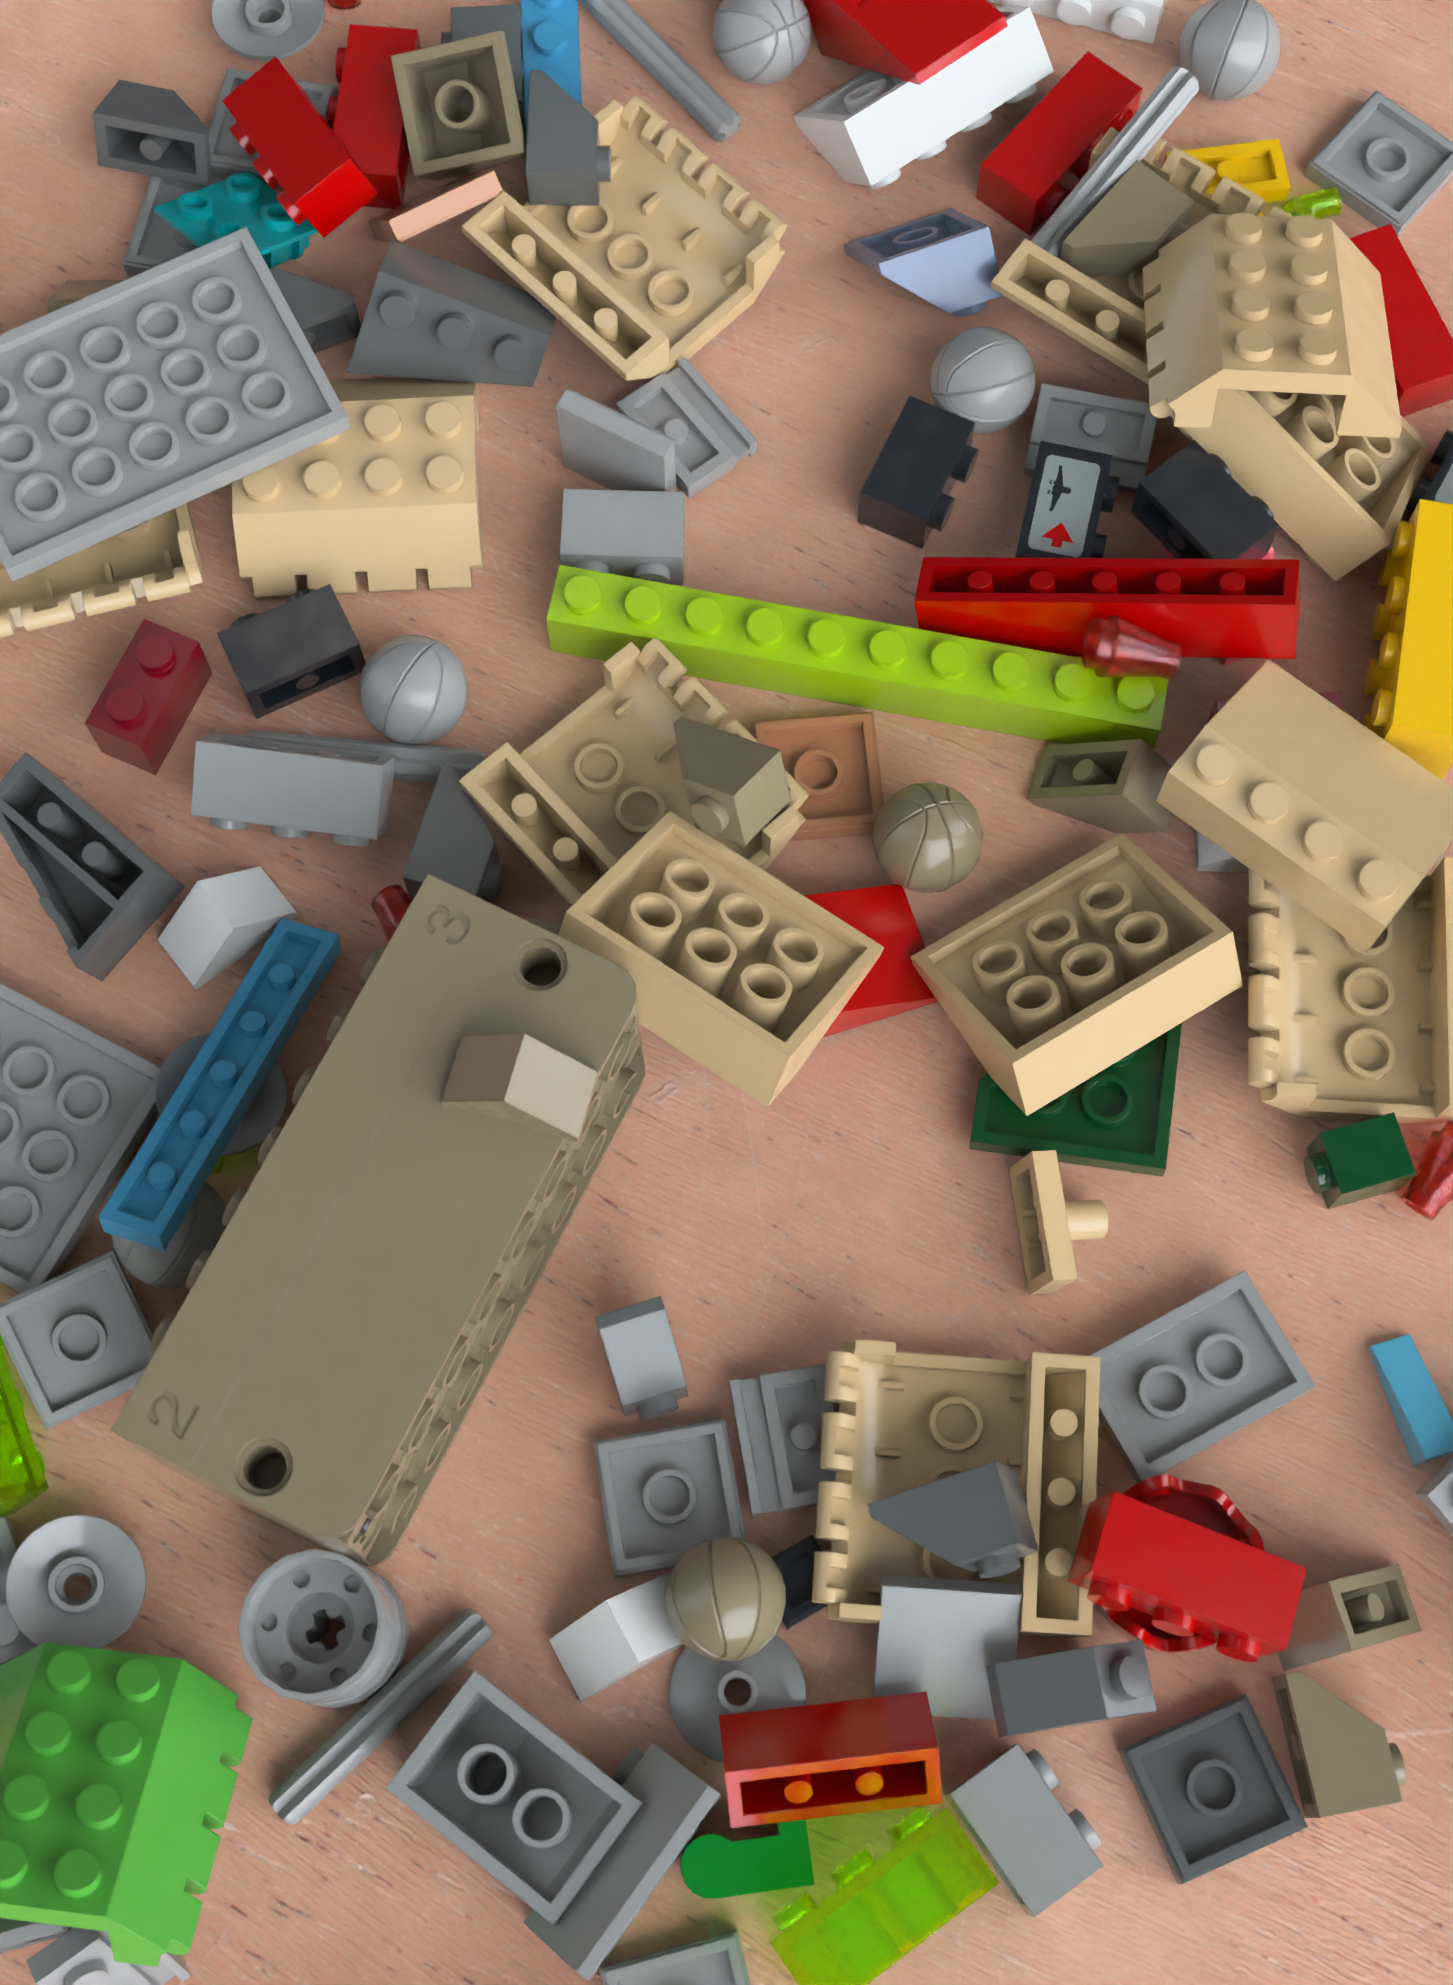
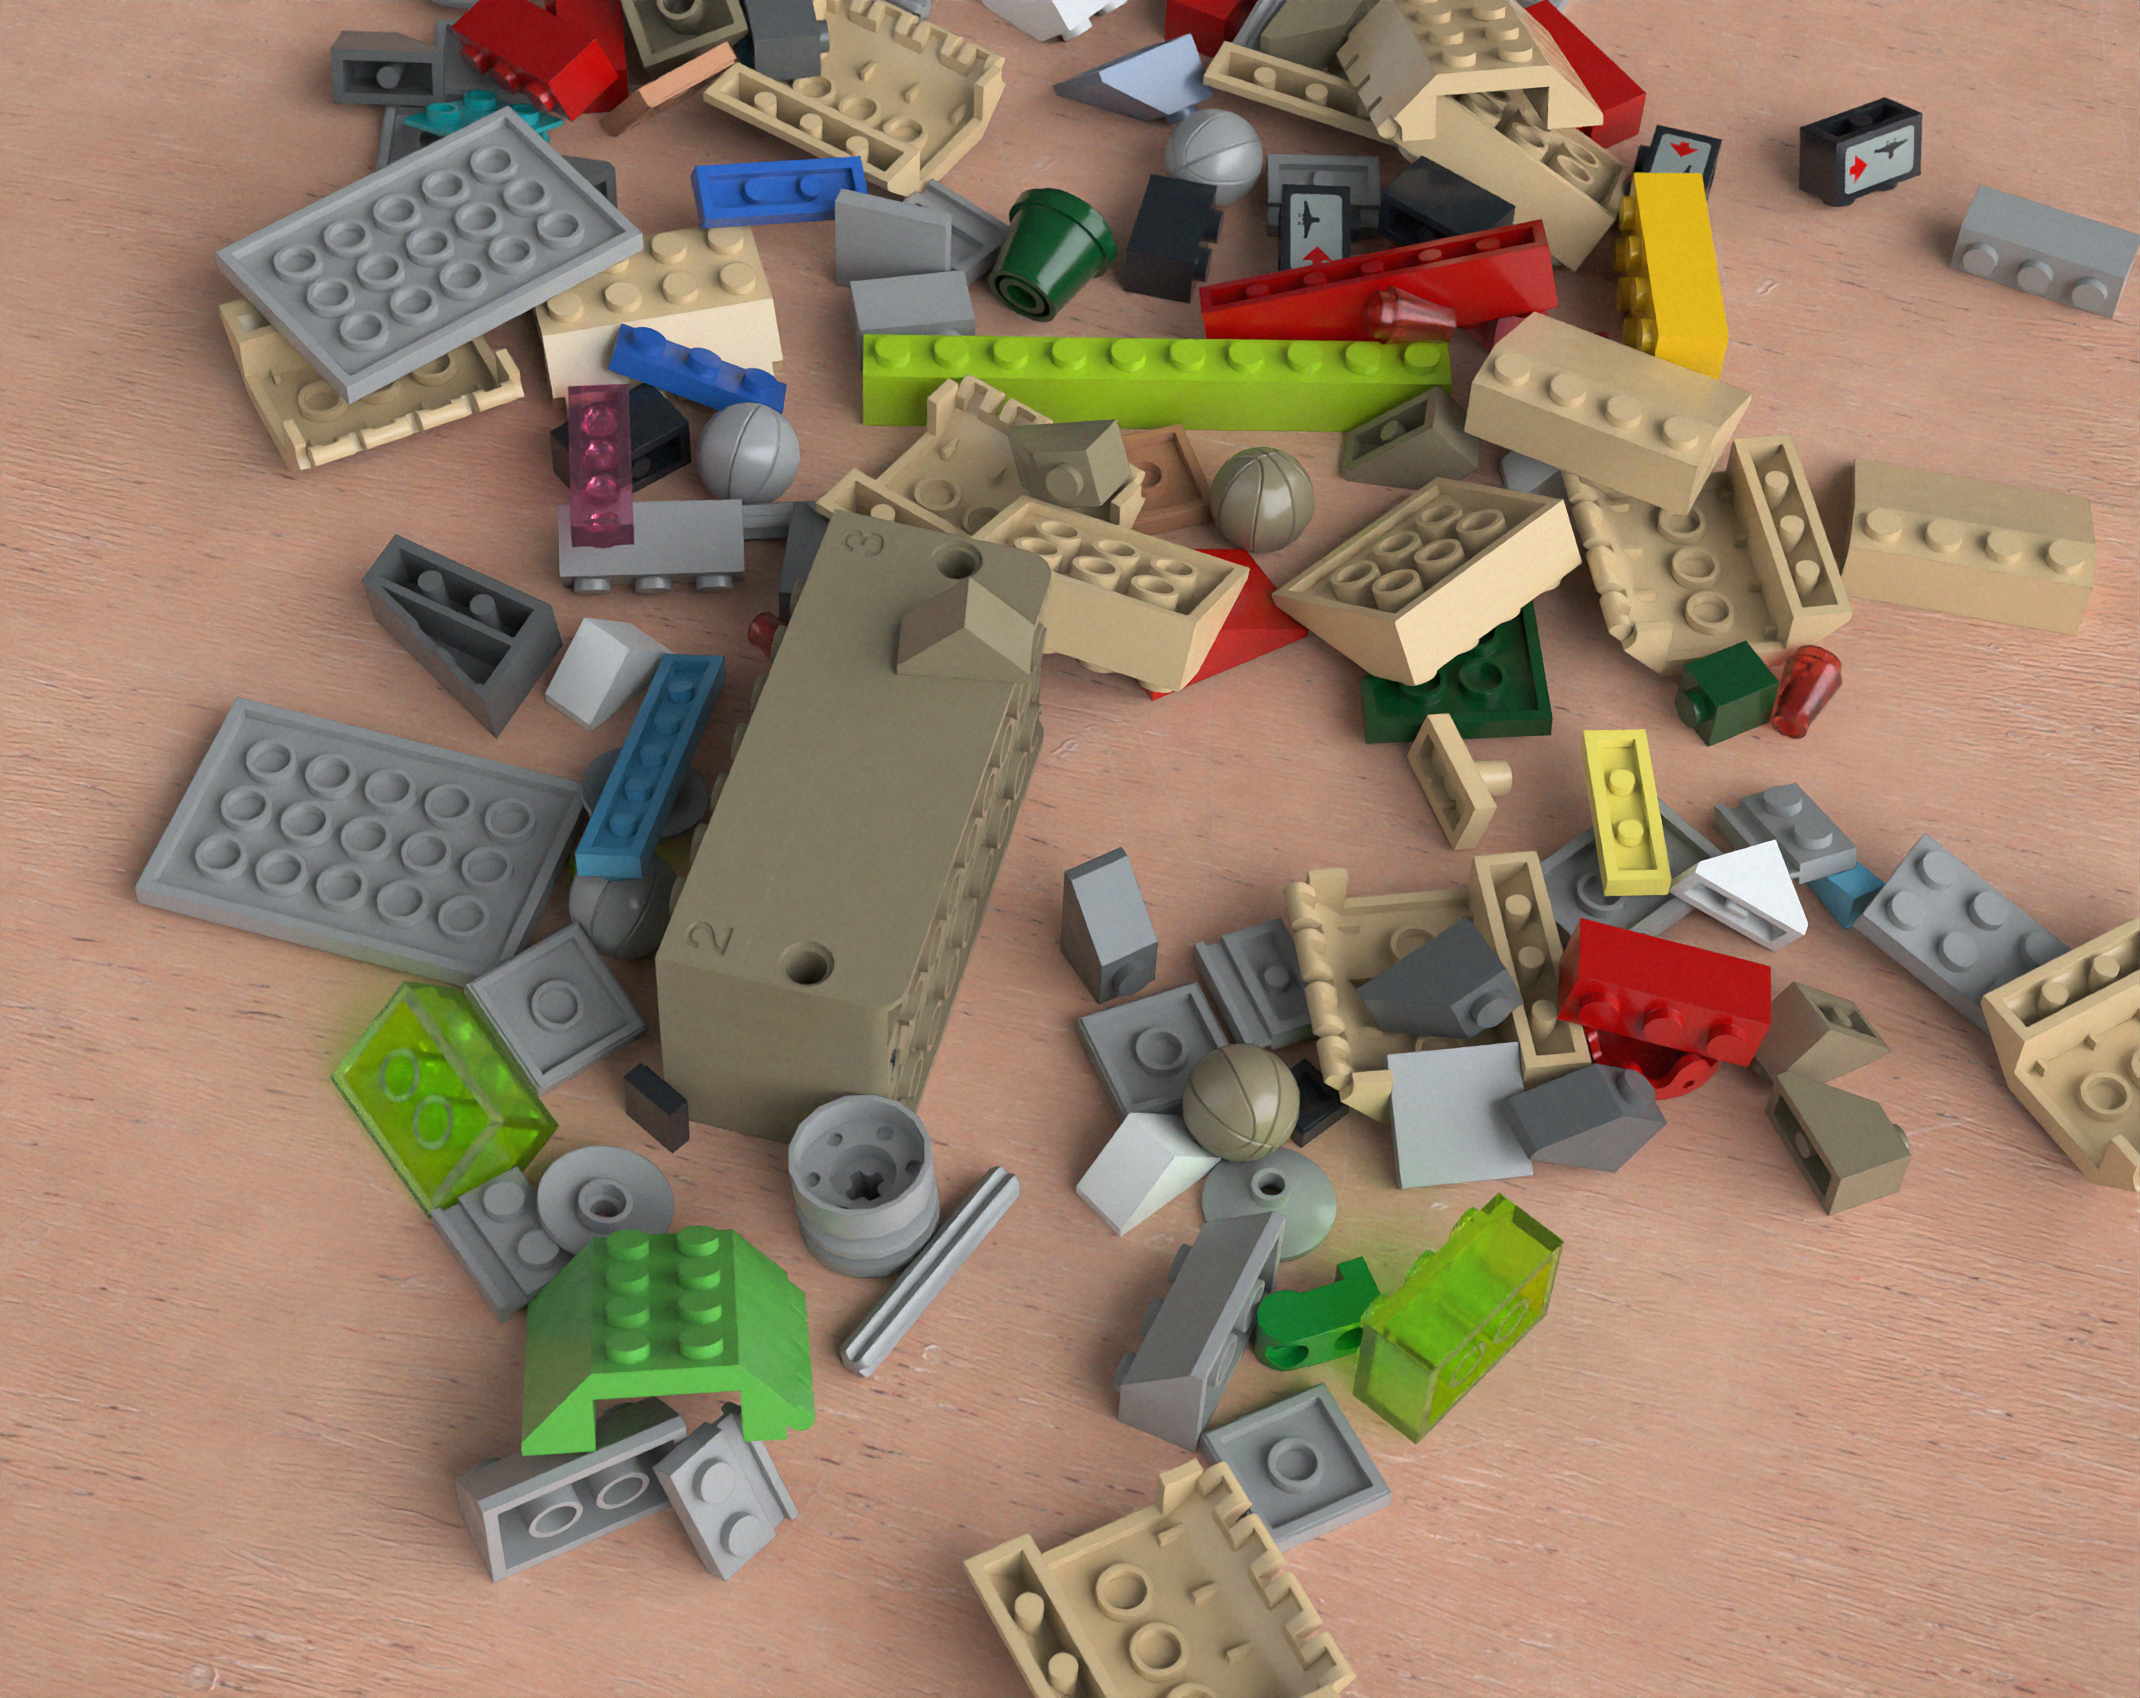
camera: 15 degrees left, 20 degrees down
dark red brick [85,619,212,775] -> none
dark grey wedge [347,239,556,387] -> none
light grey slope [386,1671,643,1925] -> none
red brick [719,1691,942,1828] -> none
light grey brick [945,1744,1104,1917] -> none
dark grey tile [1118,1694,1308,1884] -> none
none -> clear pink plate [568,384,635,549]
none -> blue plate [608,323,787,415]
none -> black tile [623,1063,690,1154]
none -> blue plate [690,156,868,229]
none -> dark green piece [988,188,1117,322]
none -> light yellow plate [1580,729,1672,896]
none -> white slope [1669,840,1808,952]
none -> light grey plate [1714,783,1857,885]

